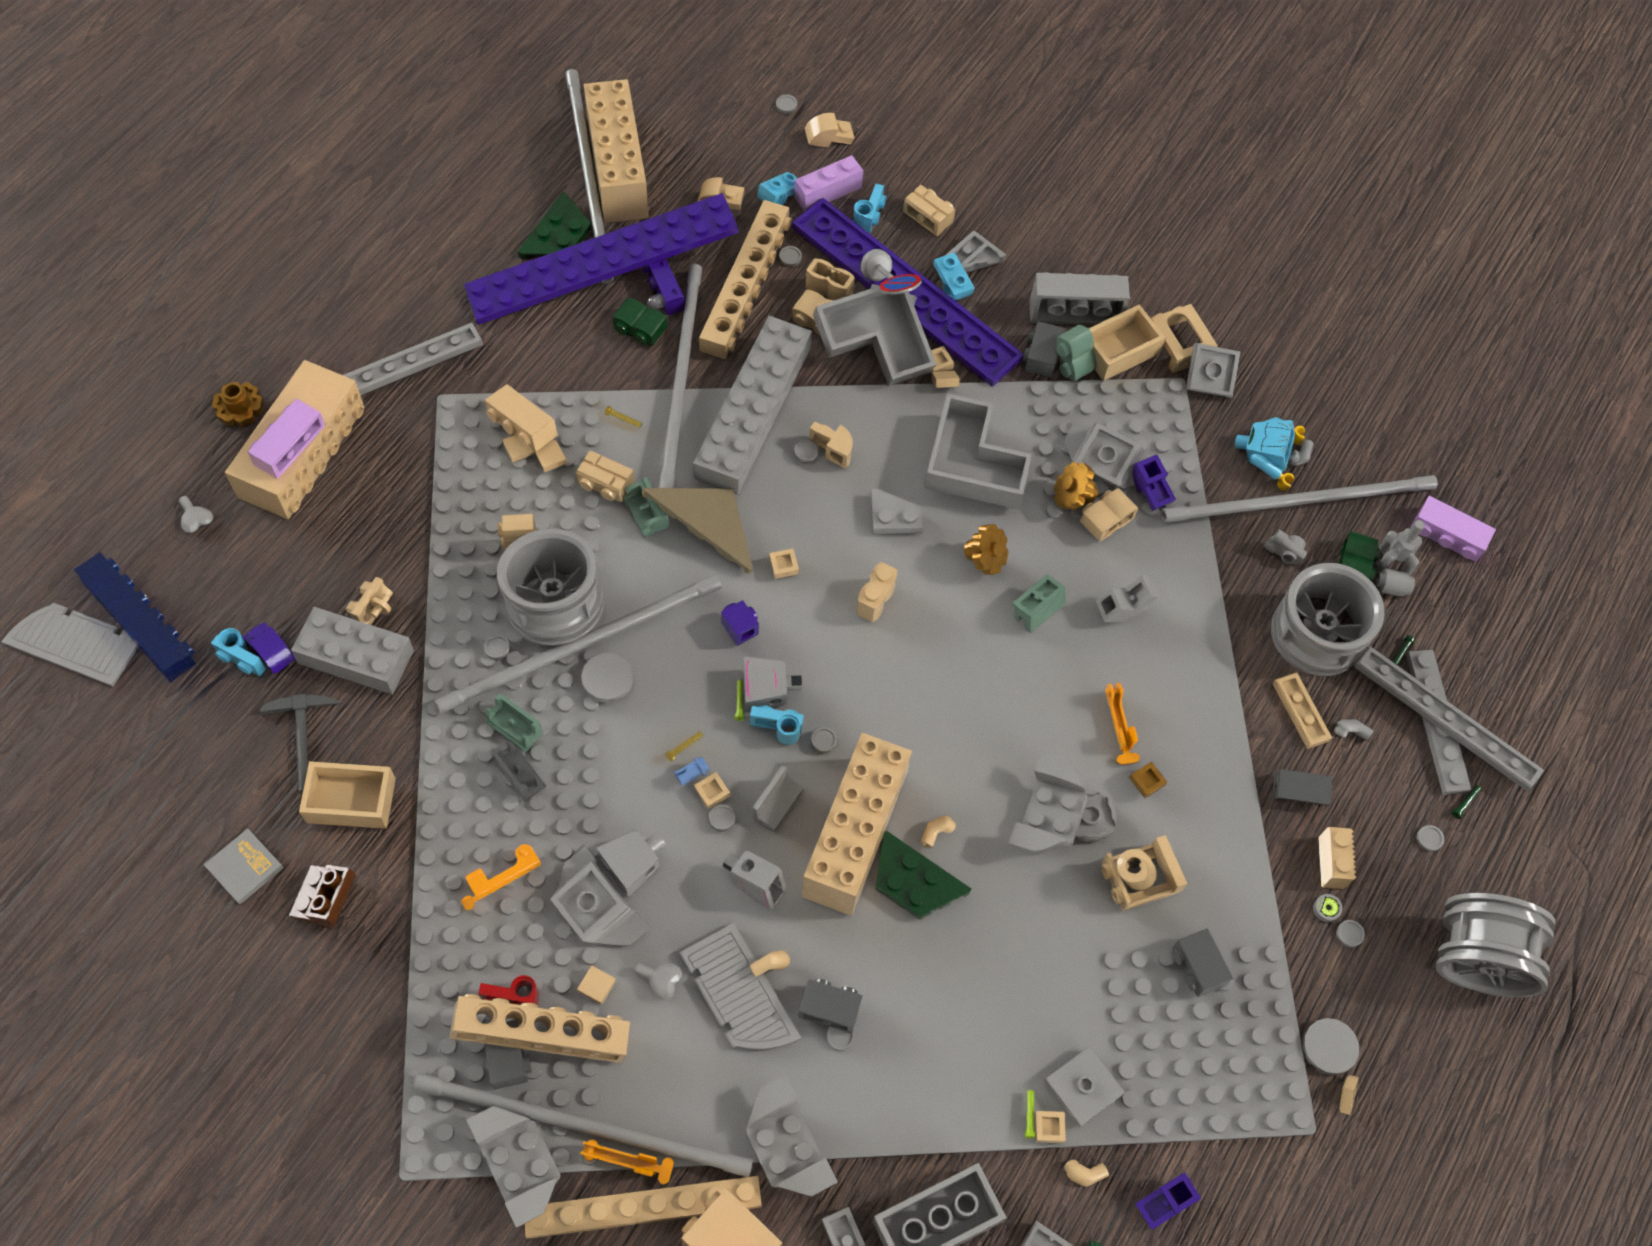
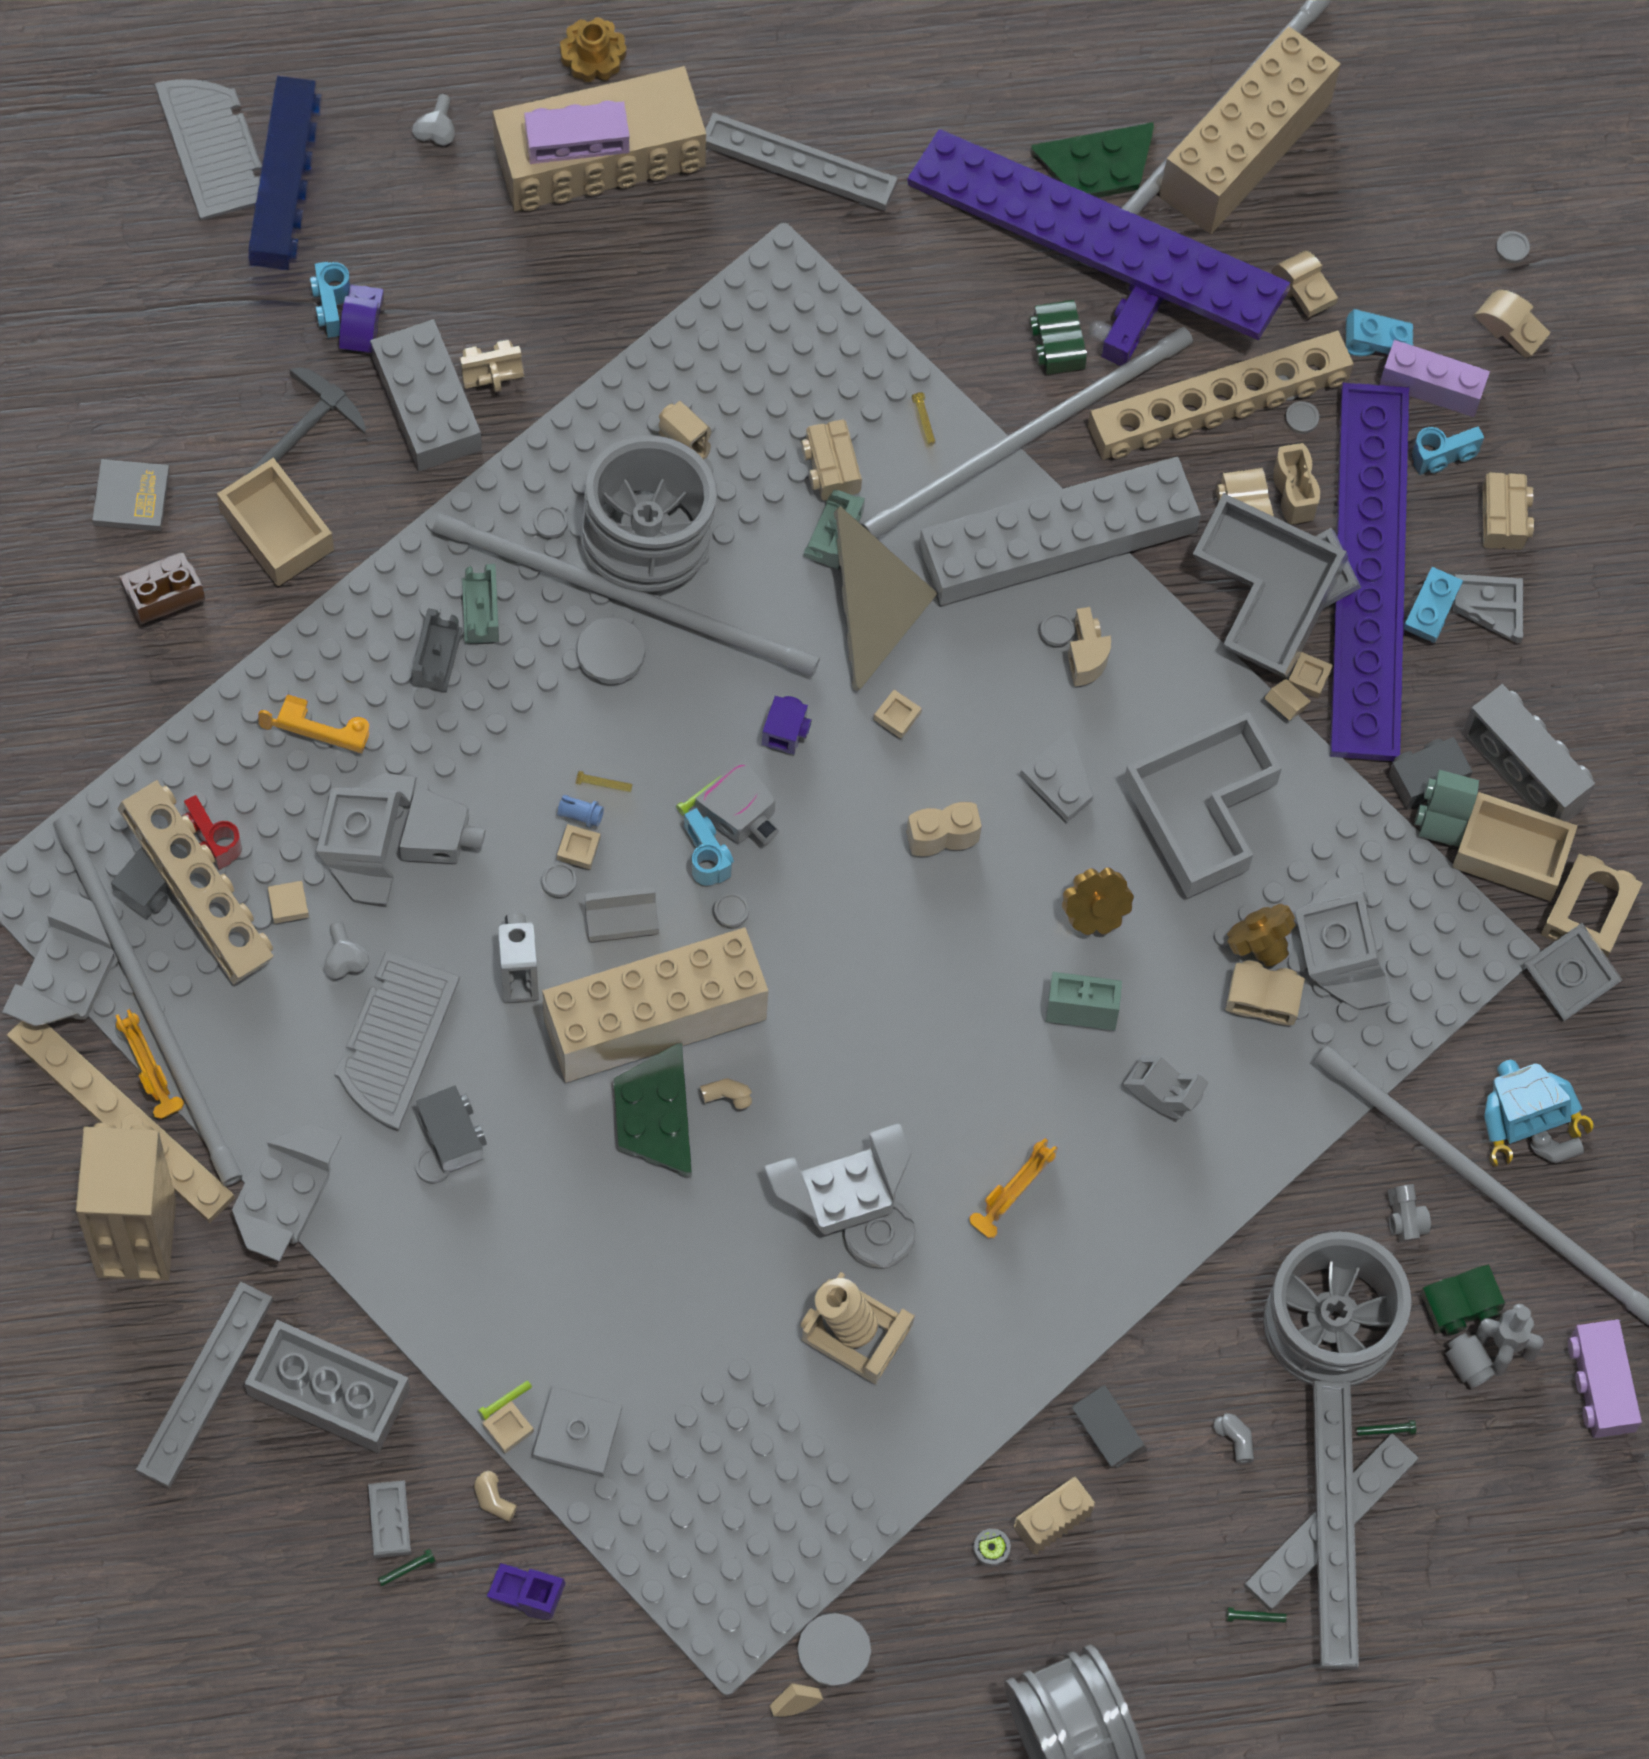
camera: 50 degrees right, 5 degrees up
tan brick [485,384,558,452] -> none
tan tile [502,435,567,473] -> none
tan arm [750,950,790,977] -> none
light grey piece [861,249,922,295] -> none
pearl gold plate [1129,761,1167,799] -> none
dark purple brick [1133,454,1176,511] -> none
dark grey brick [1172,928,1233,997] -> none
tan tile [1272,672,1332,749] -> none
light grey piece [1336,920,1365,947] -> none
light grey piece [1417,825,1444,852] -> none

